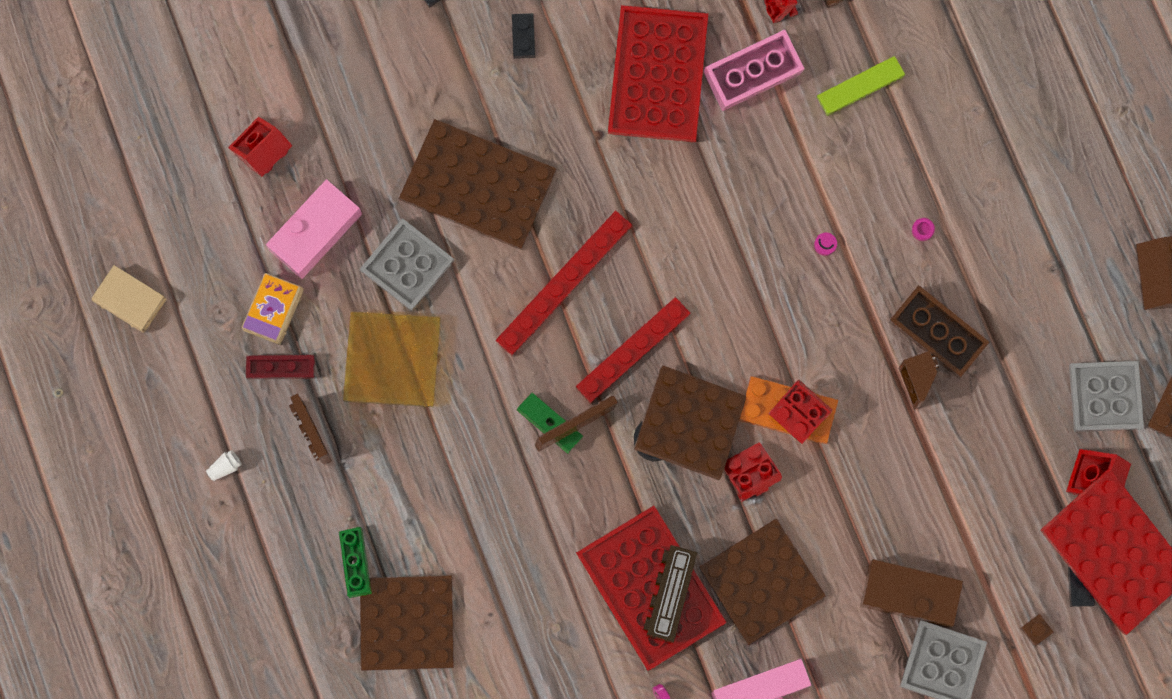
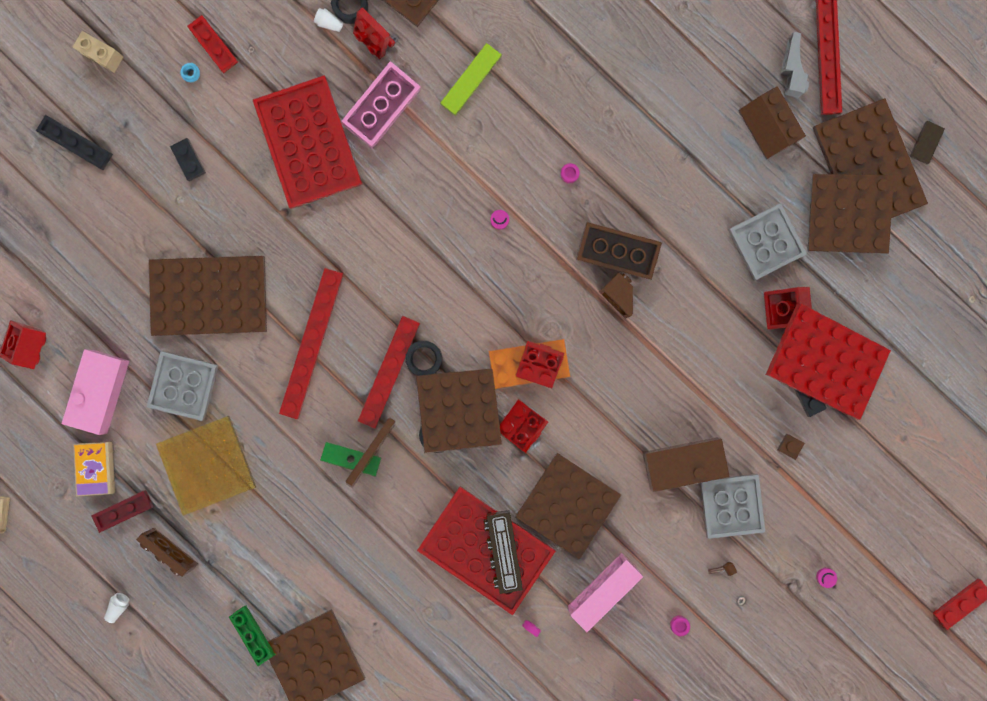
camera: 25 degrees left, 10 degrees up
none -> black tyre [406,341,442,376]

